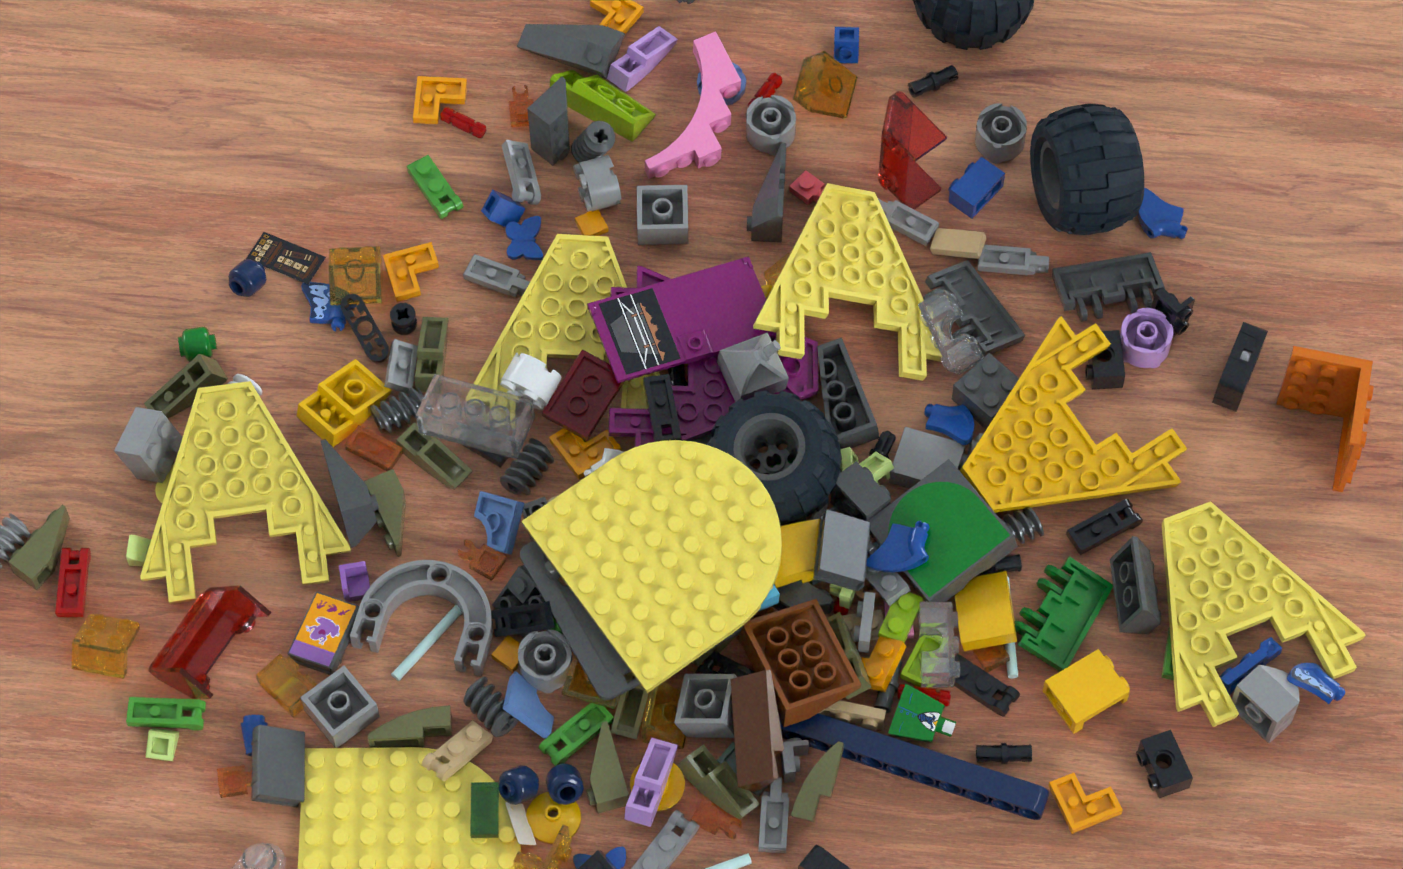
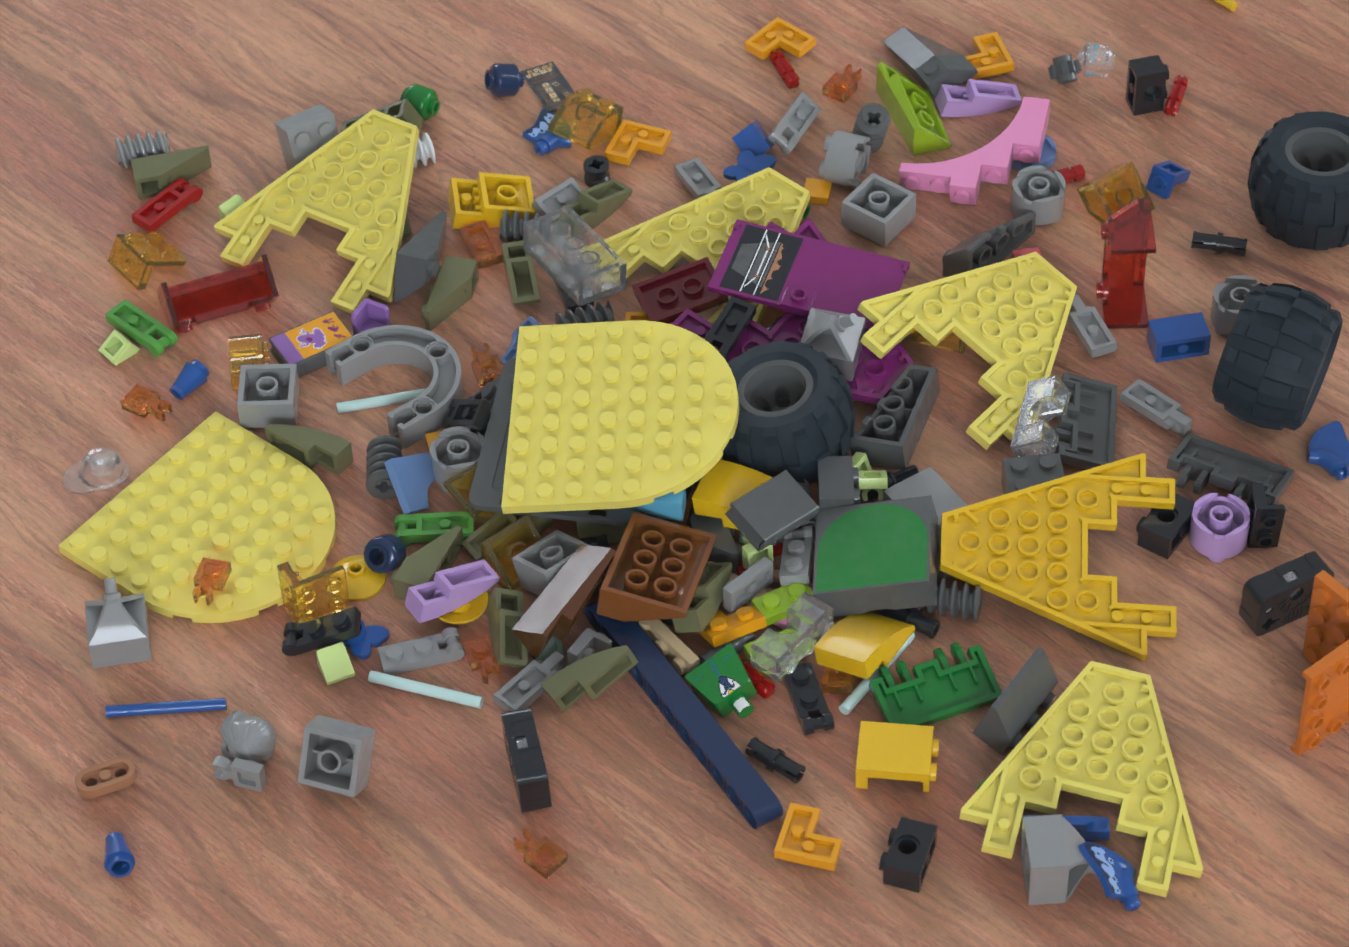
camera: 40 degrees right, 15 degrees down
dark grey piece [251,725,305,808] -> none
black beam [340,294,390,363] -> none
bright green plate [407,155,464,219] -> none
tan plate [421,720,493,781] -> none
clear green tile [470,782,499,838] -> none
dark blue head [498,765,539,805] -> none
white brick [500,353,562,410] -> none
white sticker [505,802,536,845] -> none
dark grey slope [527,77,570,166] -> none
blue arm [866,520,930,572] -> none
blue arm [924,404,974,445] -> none
tan tile [930,228,986,259] -> none
black plate [1066,499,1143,555] -> none

